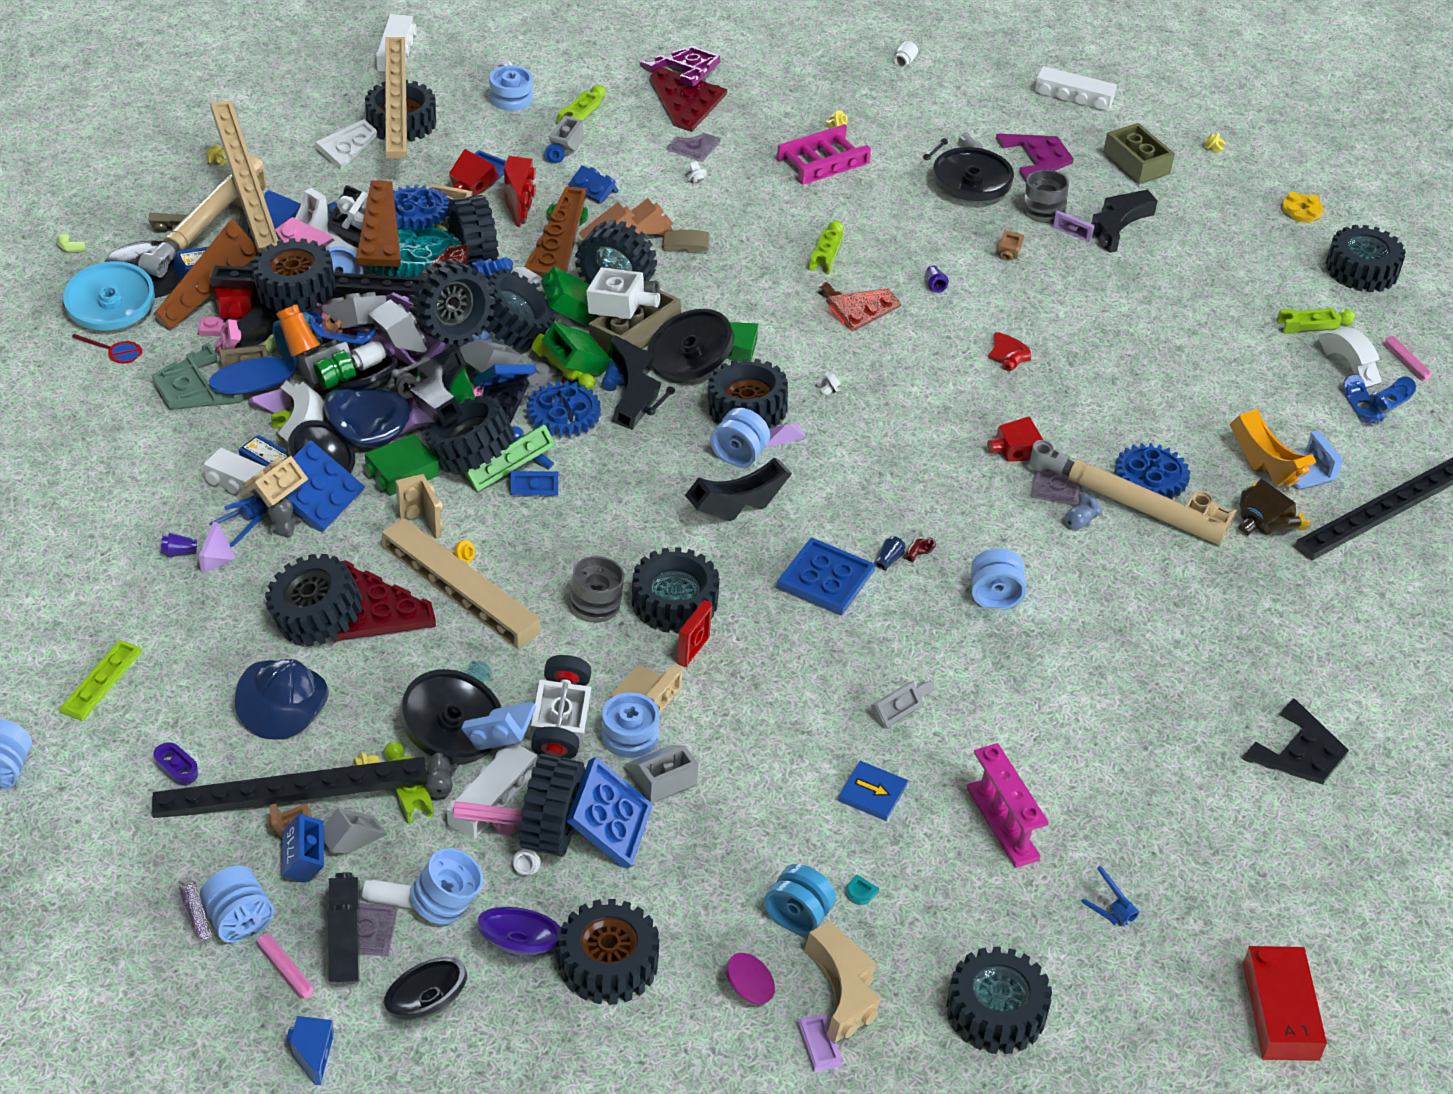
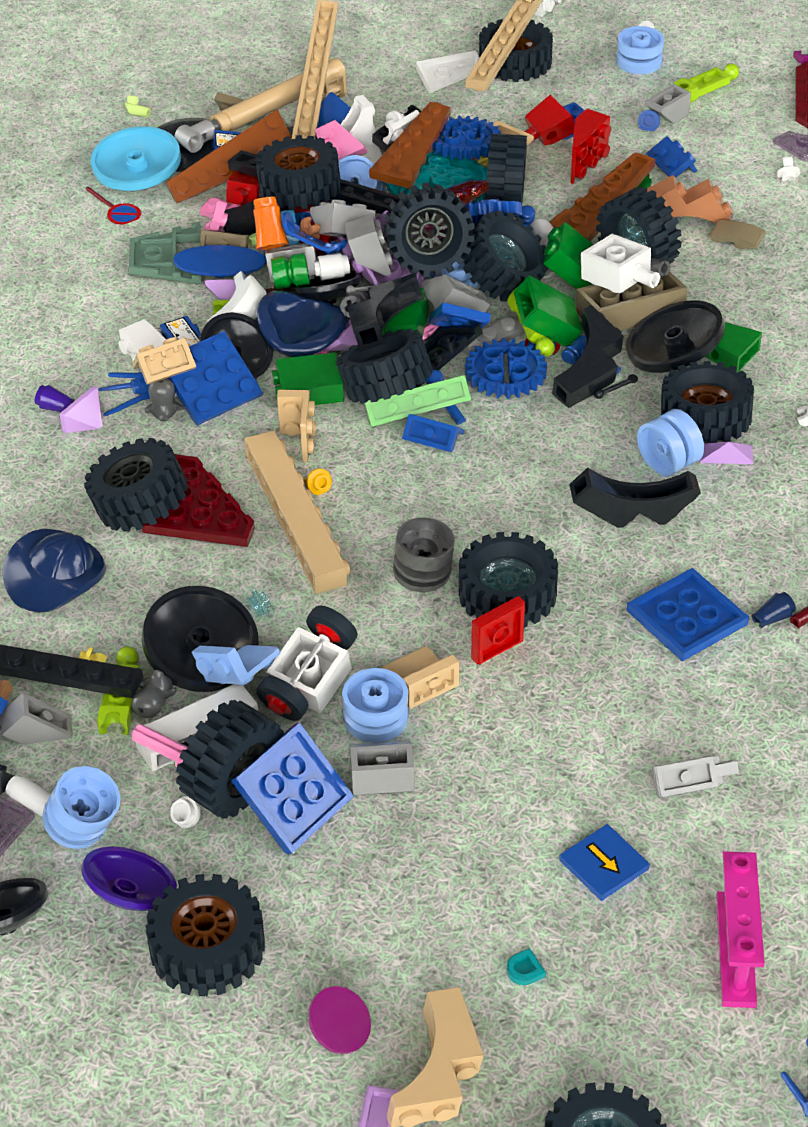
camera: 30 degrees right, 0 degrees up
dark azure wheel [764,864,836,936] -> none

